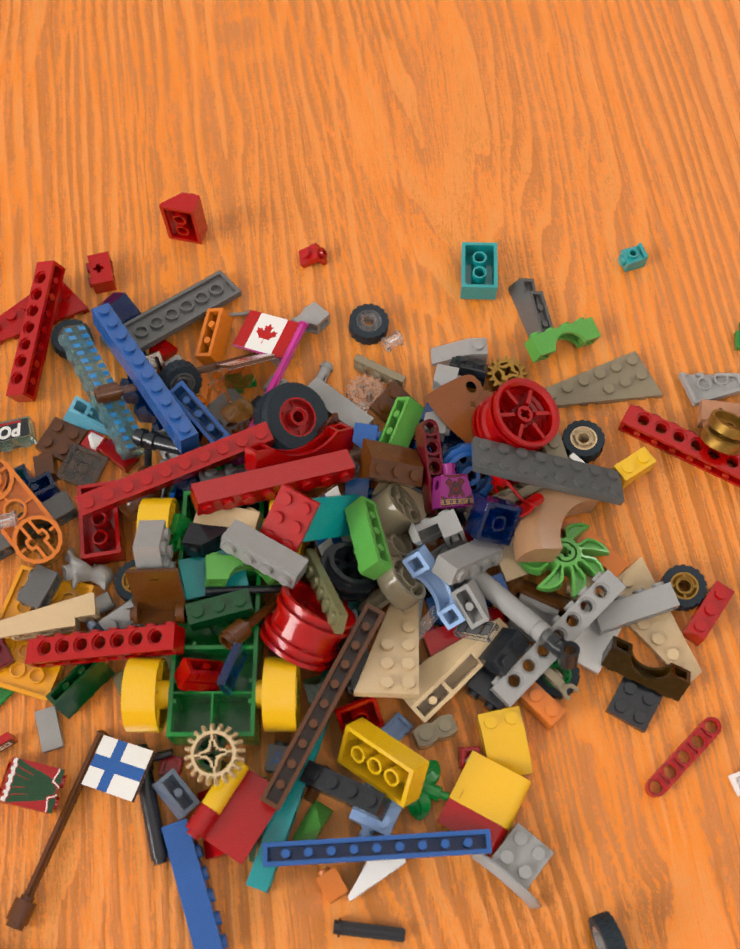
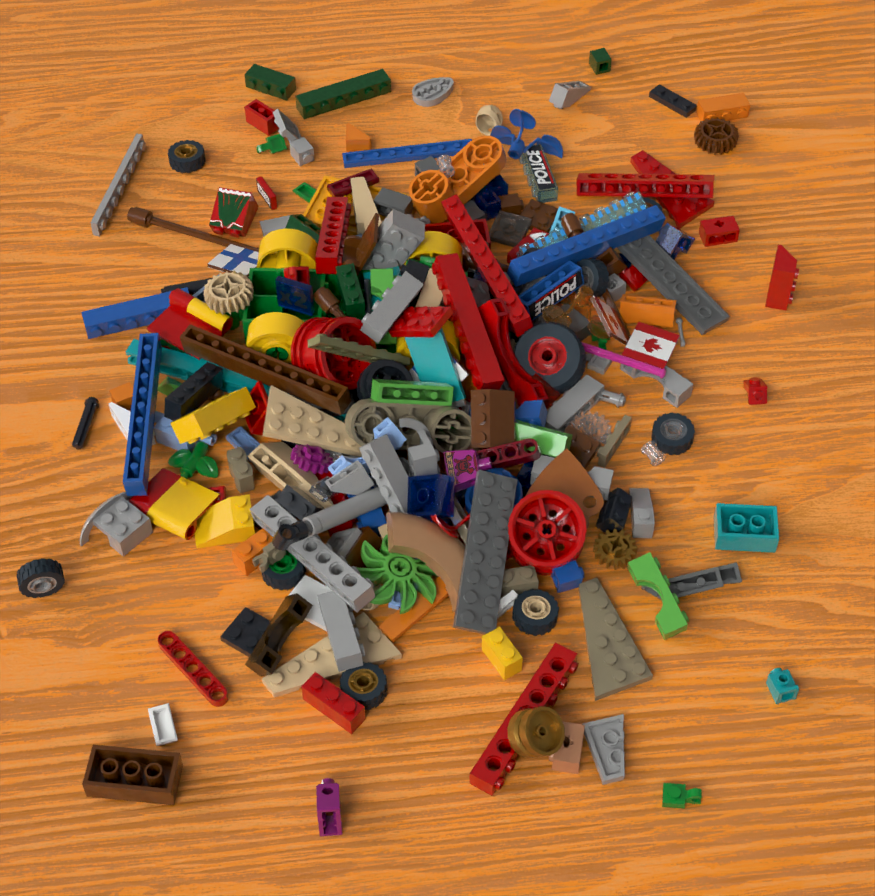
camera: 90 degrees right, 15 degrees down
none -> magenta gear [290,444,333,474]

